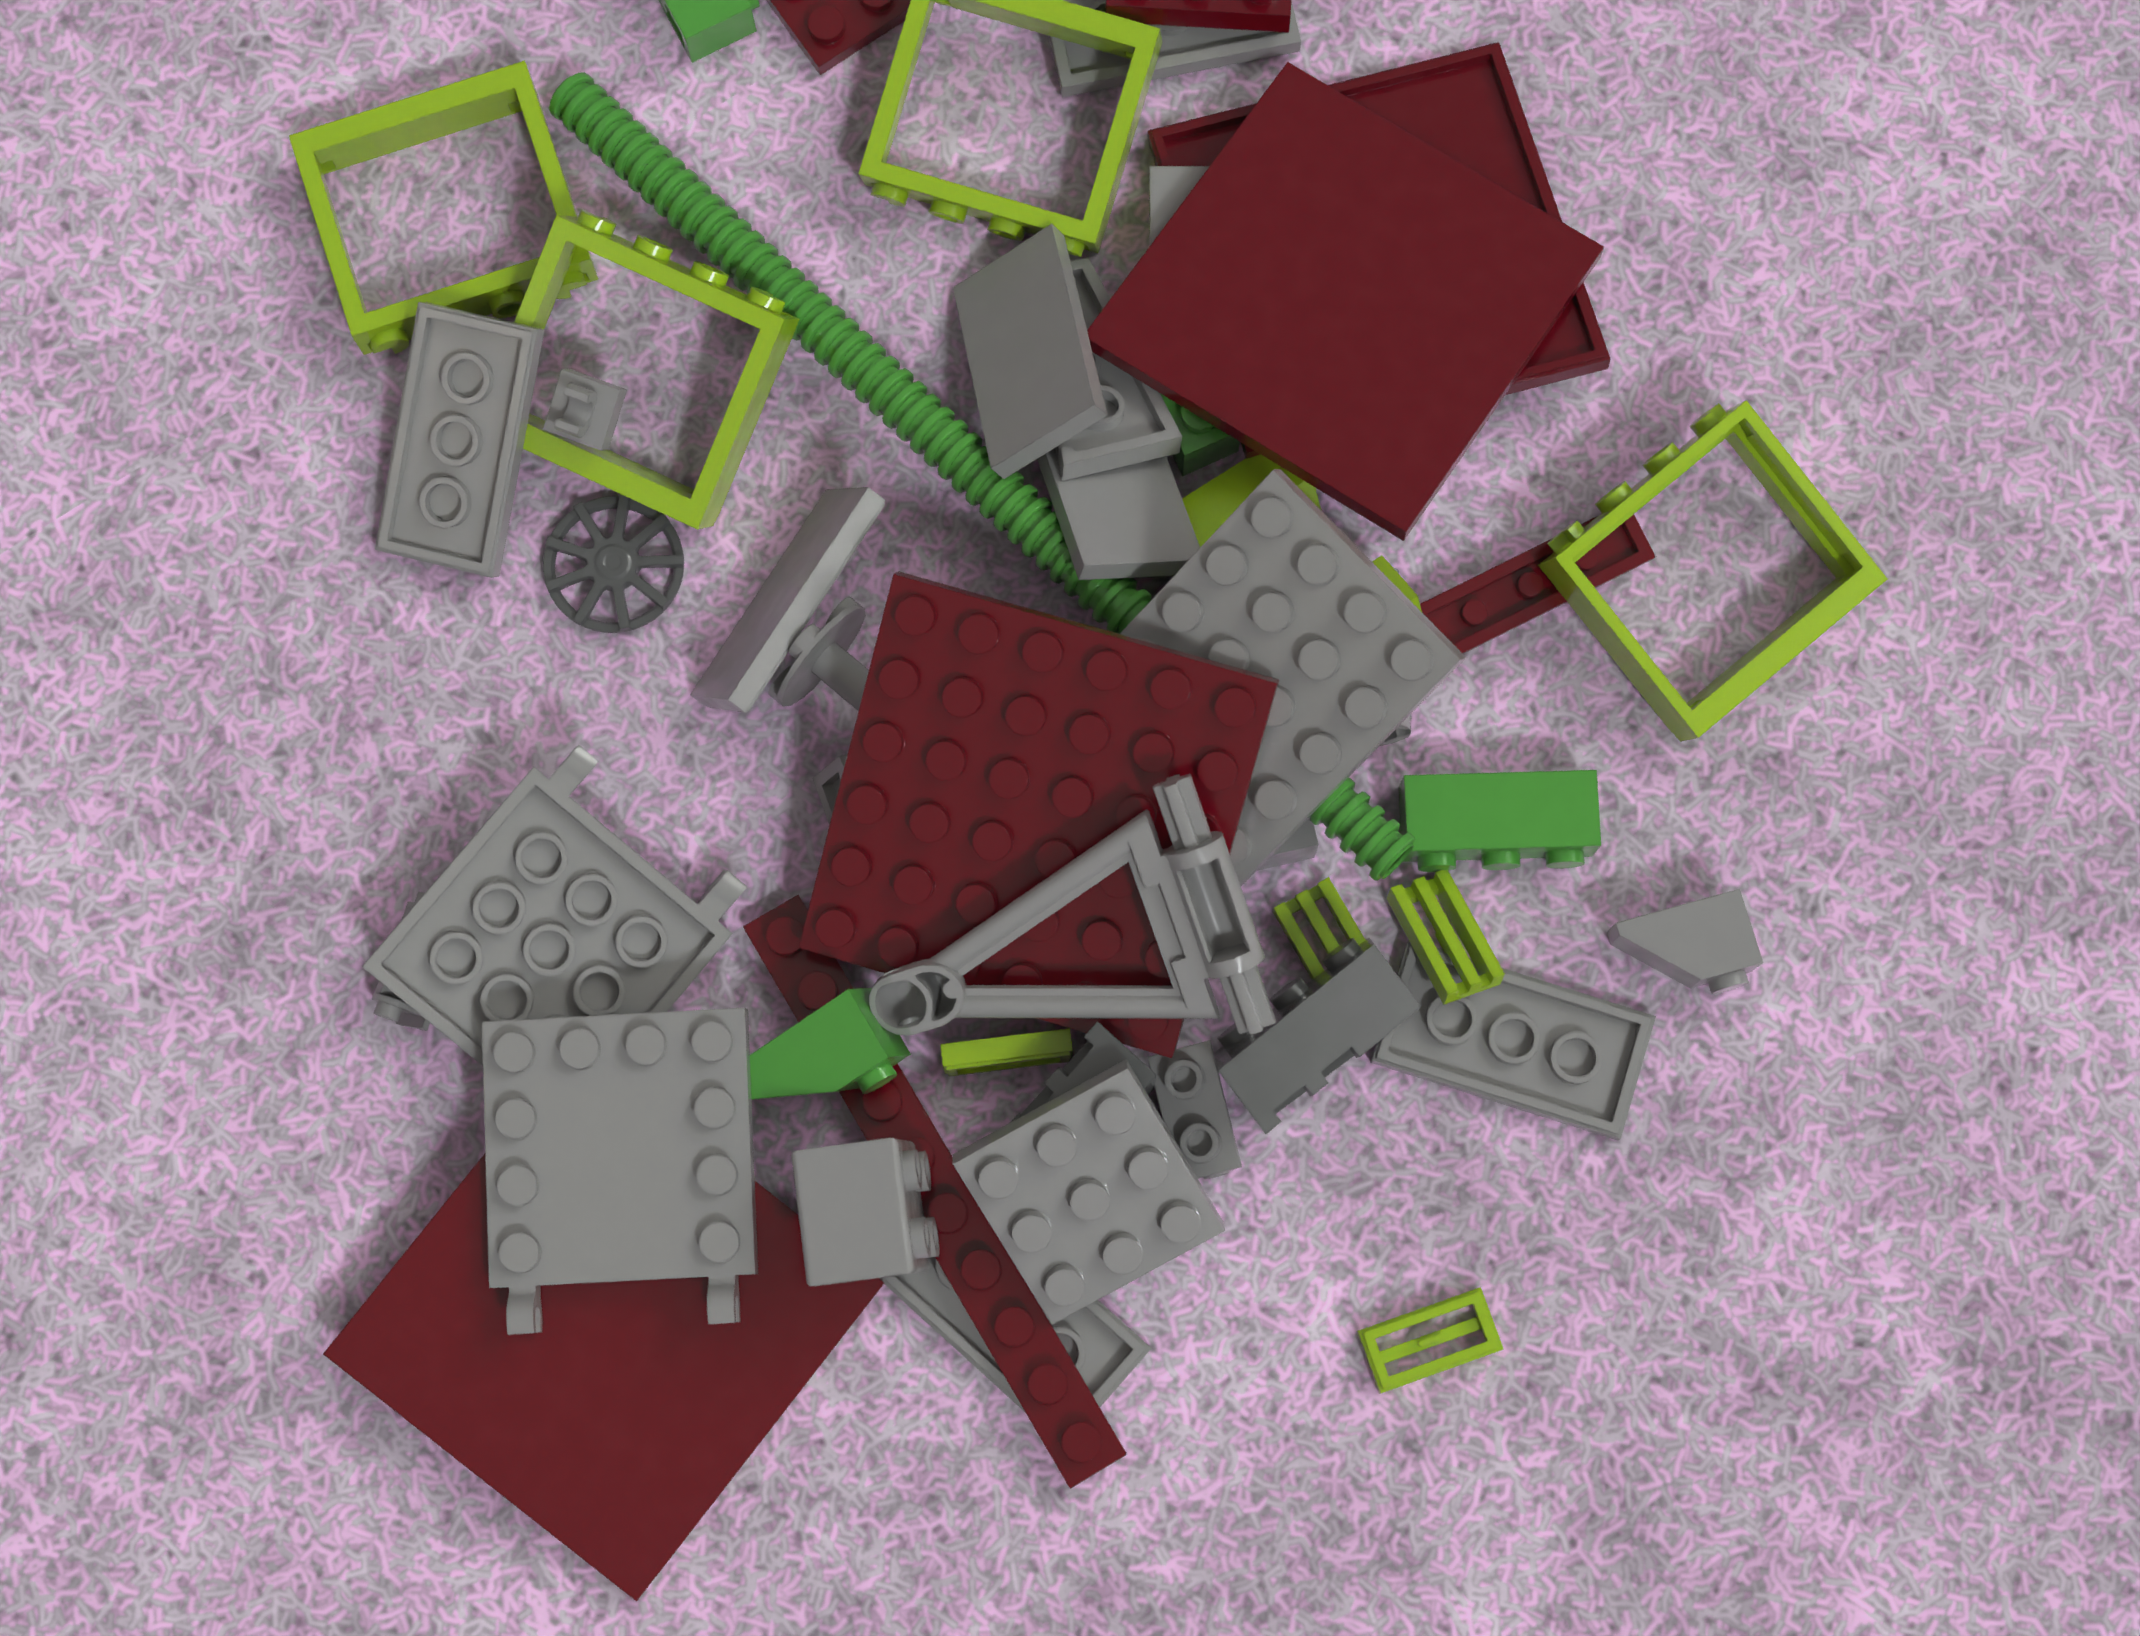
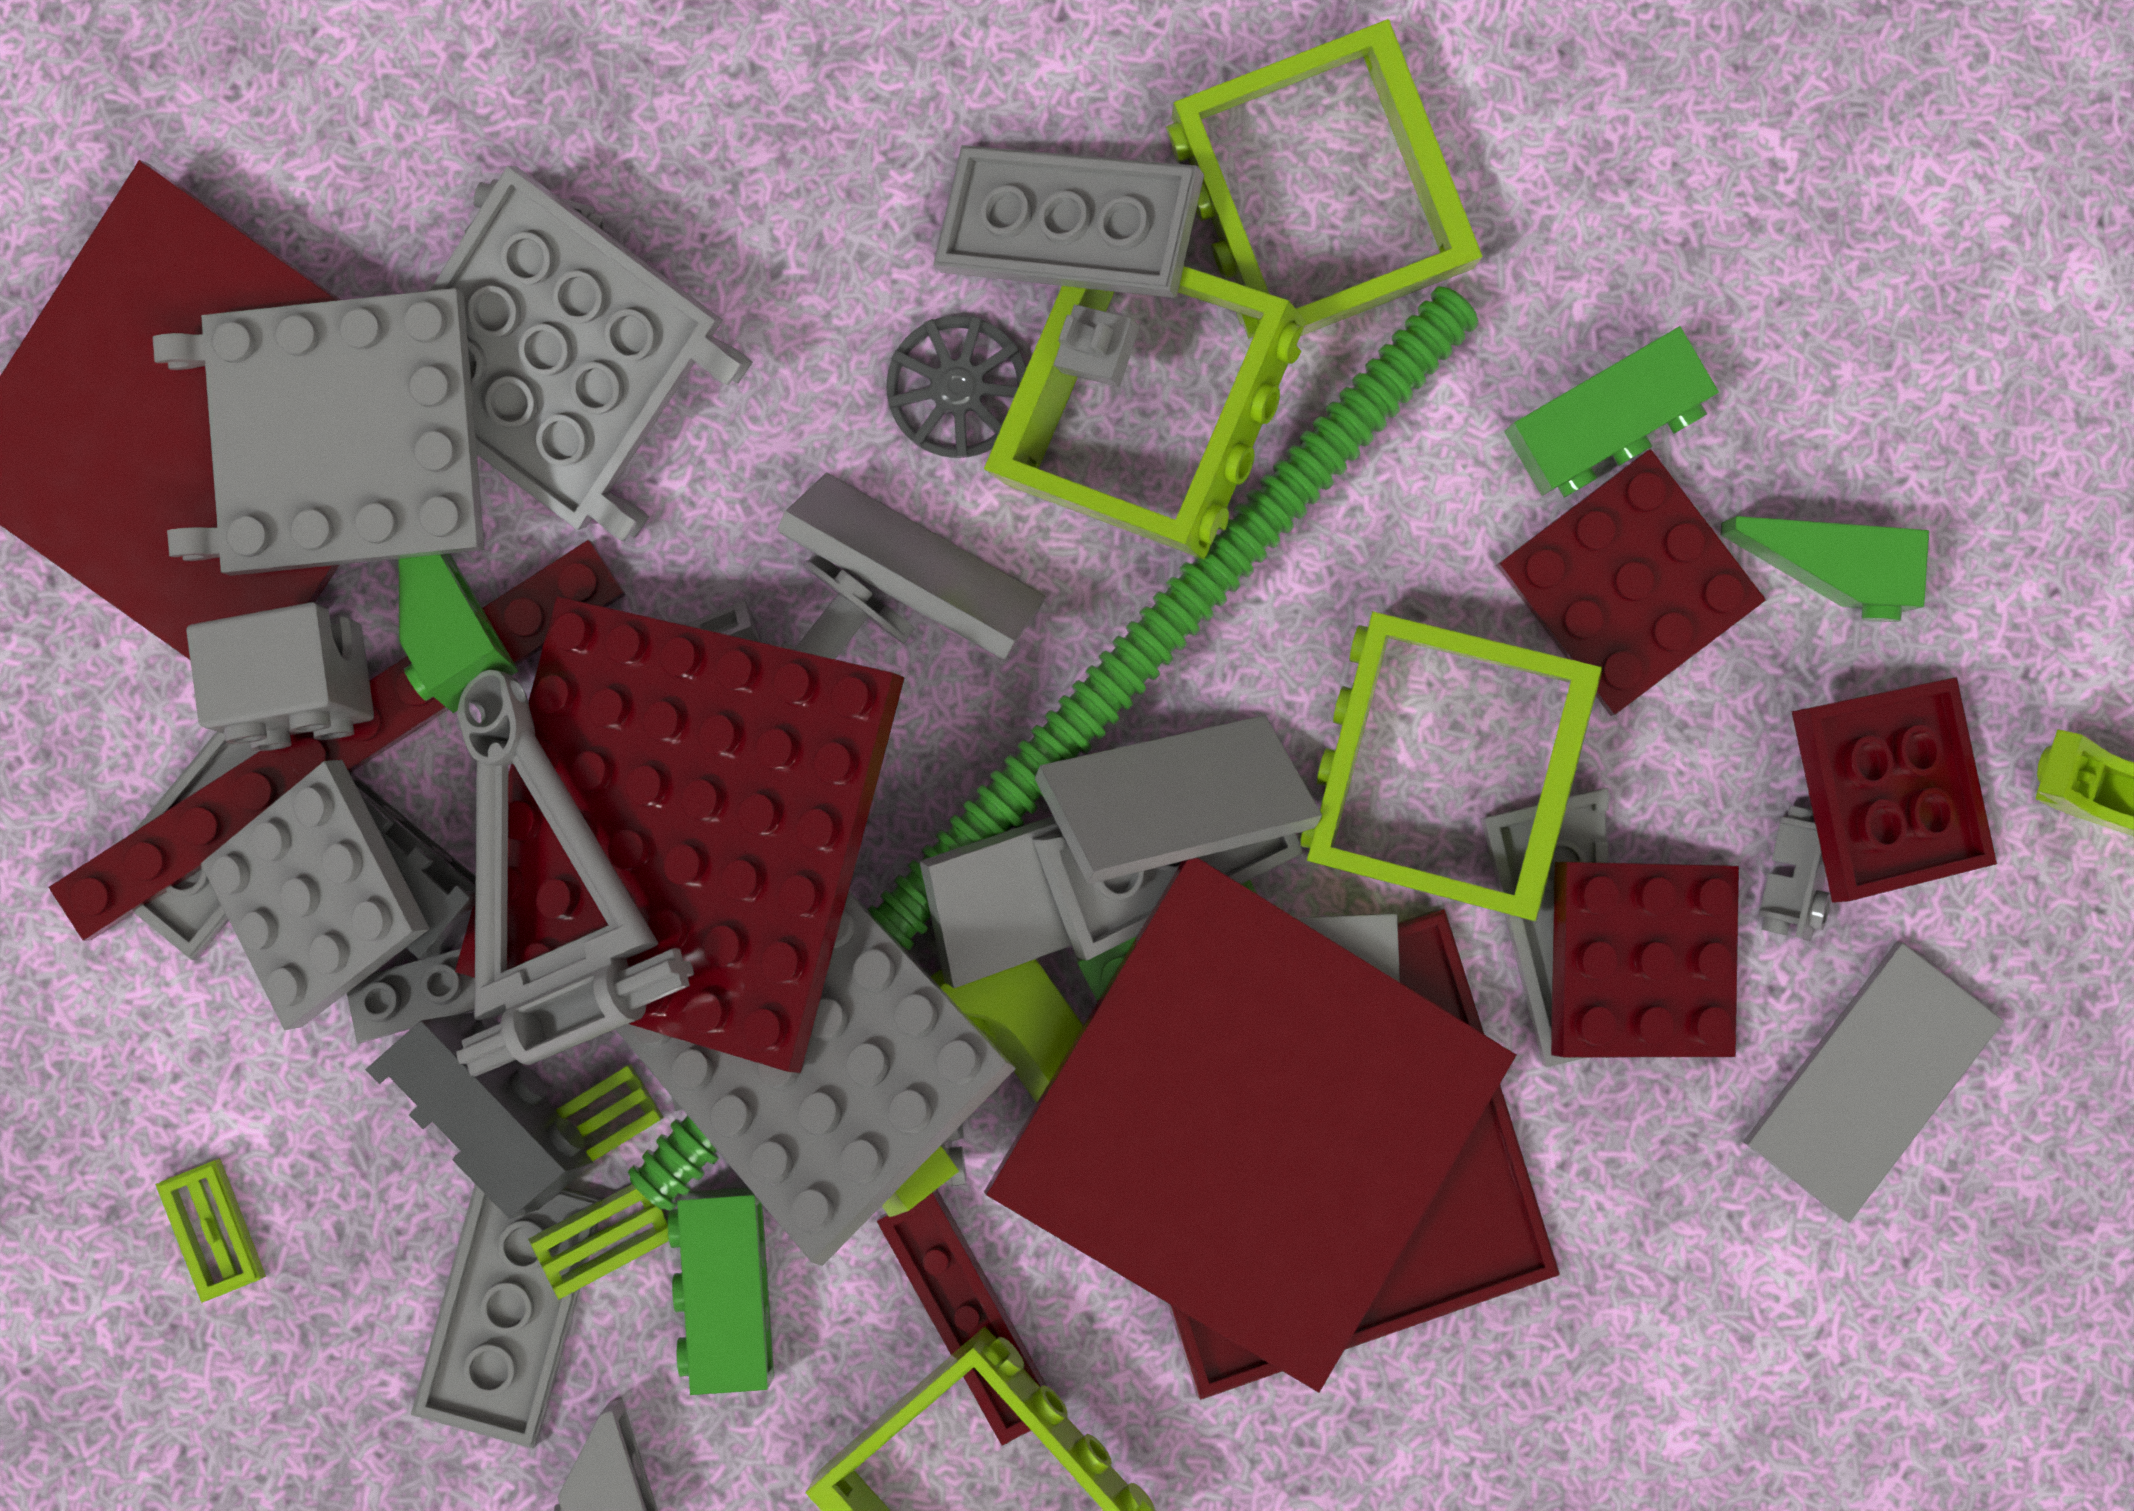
camera: 85 degrees right, 10 degrees up
lime tile [940,1028,1073,1077] -> none

